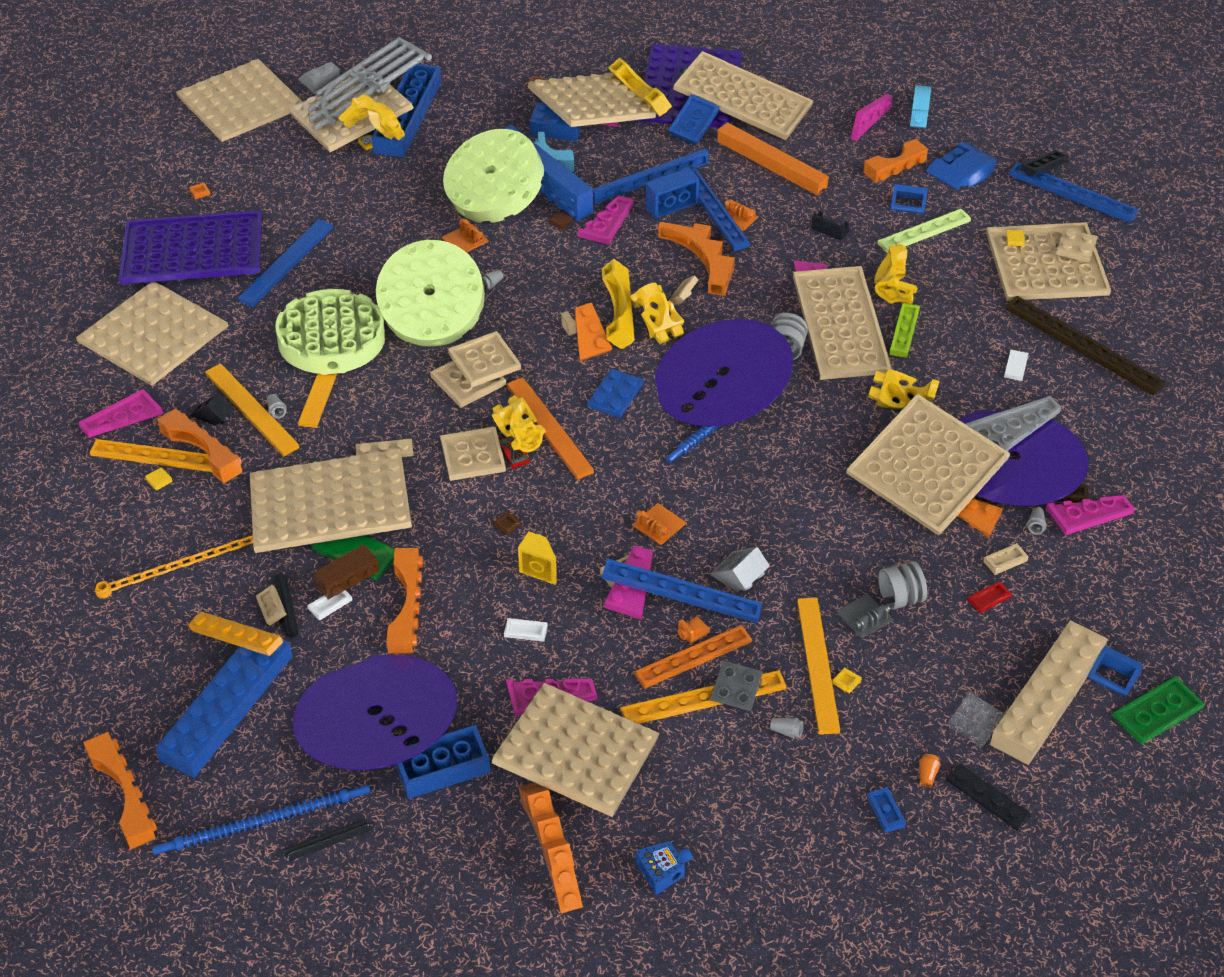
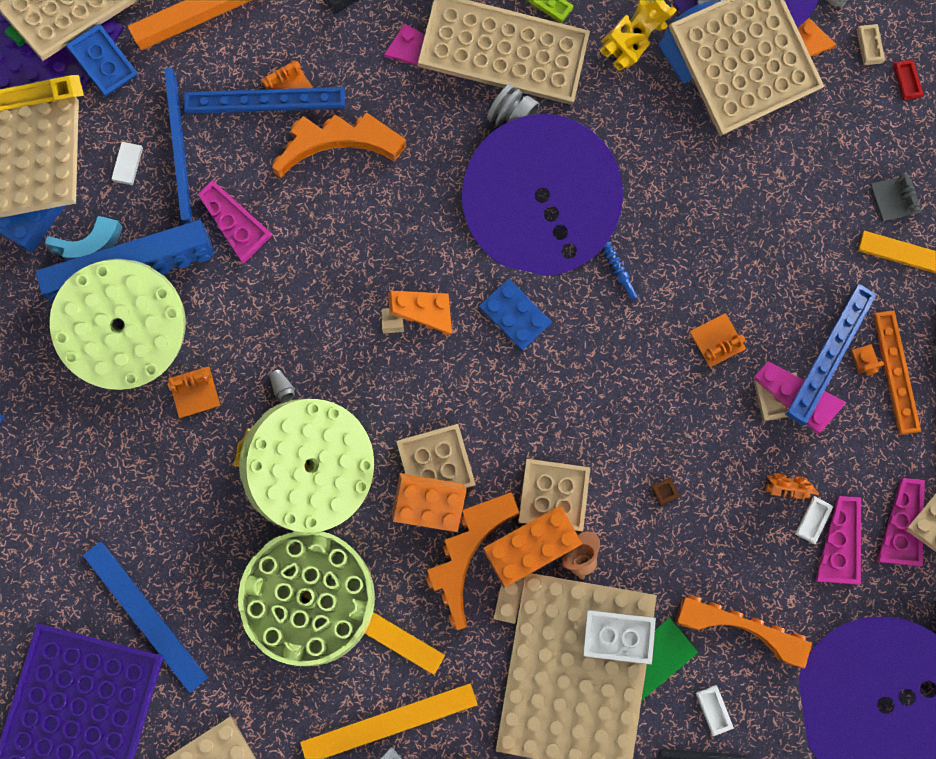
camera: 75 degrees left, 30 degrees up
light grey cone [267,394,287,419] -> none
reddish brown brick [313,545,379,600] -> none
tan plate [448,331,521,387] -> none
yellow hips [492,395,546,453] -> none
tile [499,436,530,469] -> none
orange tile [507,377,594,480] -> none
yellow slope [518,531,557,585] -> none
reddish brown tile [550,211,573,230] -> none
yellow arch [602,259,635,349] -> none
yellow hips [630,283,684,344] -> none
blue brick [646,167,699,219] -> none
tan plate [669,275,698,305] -> none
light grey slope [710,547,770,591] -> none
light grey wheel [878,561,927,610] -> none
none -> white tile [112,142,143,185]
none -> orange brick [392,473,466,532]
none -> orange arch [426,492,520,630]
none -> orange brick [483,505,582,588]
none -> nougat piece [562,531,600,580]
none -> white plate [583,610,656,664]
none -> orange hinge [766,473,819,500]
none -> dark pink wing [815,496,861,585]

